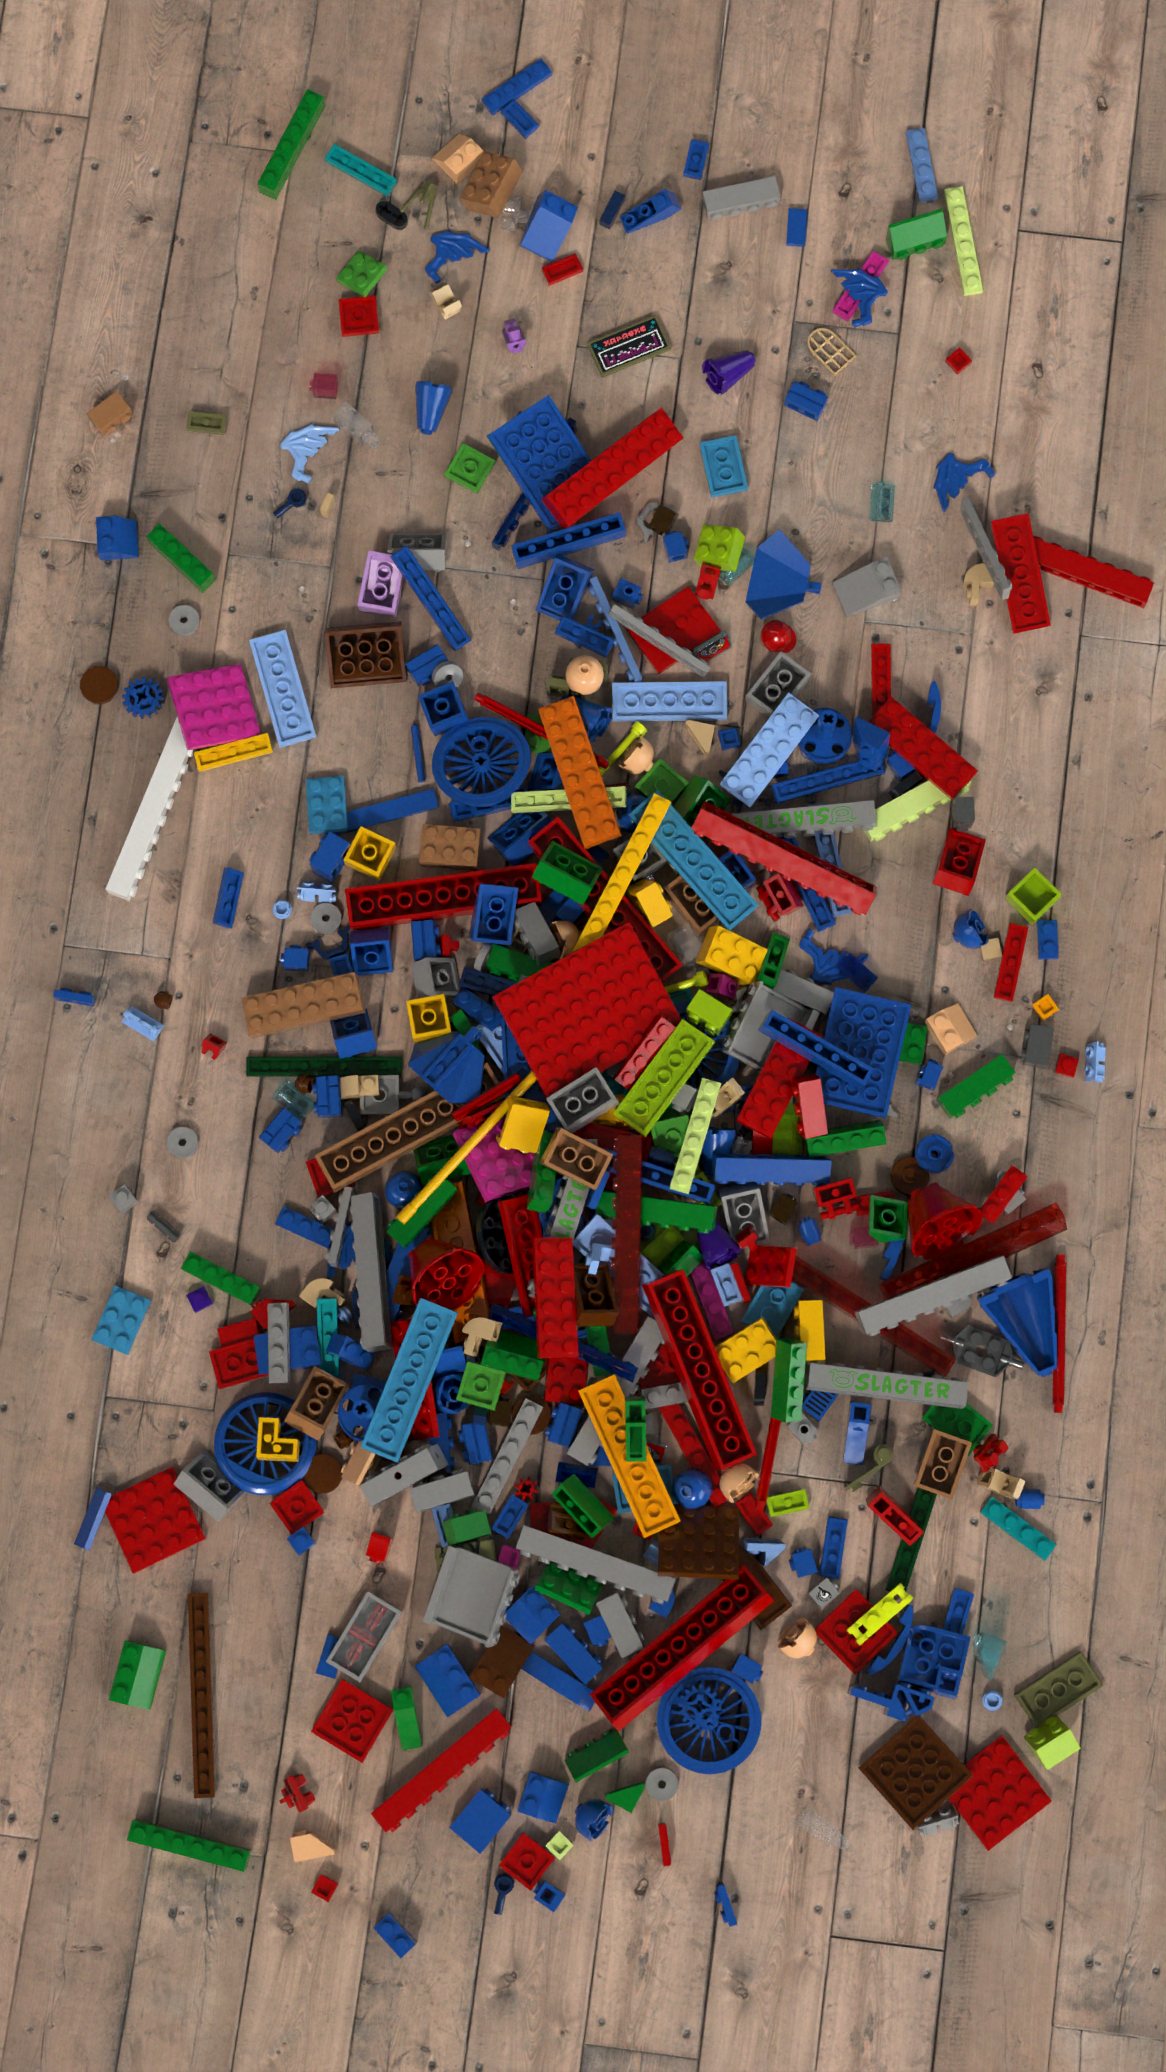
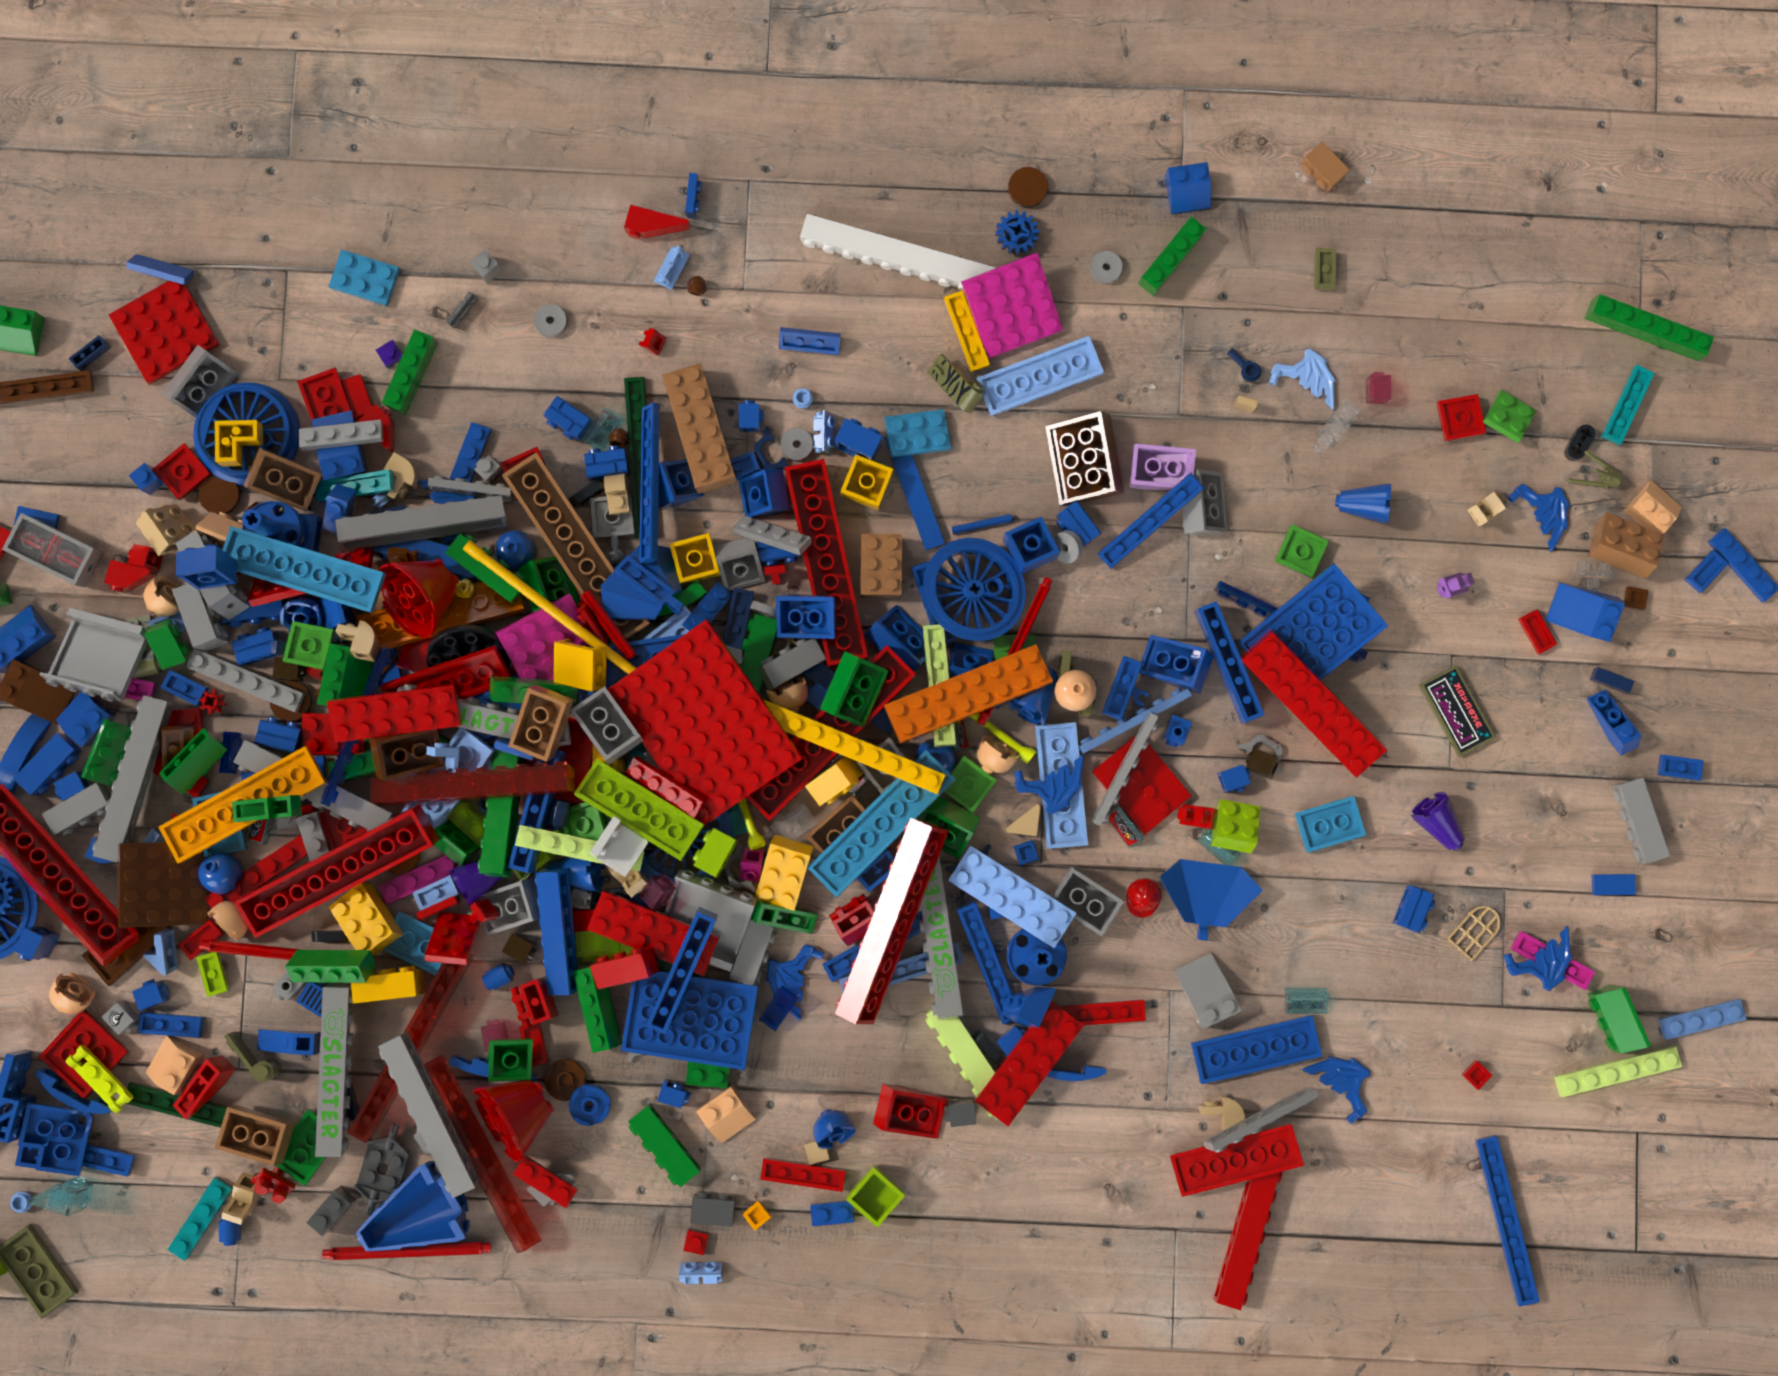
camera: 80 degrees right, 5 degrees up
none -> dark blue piece [69,335,111,371]
none -> red slope [104,560,157,593]
none -> tan brick [135,504,195,556]
none -> light nougat cylinder [143,576,179,617]
none -> light nougat slope [146,1036,204,1095]
none -> blue brick [176,544,237,590]
none -> dark grey brick [307,1186,356,1236]
none -> yellow plate [455,579,474,599]
none -> white bracket [590,816,648,877]
none -> red slope [624,204,690,239]
none -> blue tile [639,402,660,564]
none -> clear pink brick [639,874,676,910]
none -> light grey plate [732,516,812,555]
none -> olive door [927,354,986,413]
none -> blue animal [1014,755,1084,814]
none -> blue plate [1191,1015,1322,1084]
none -> blue plate [1475,1135,1540,1307]
none -> reddish brown tile [1623,586,1648,611]

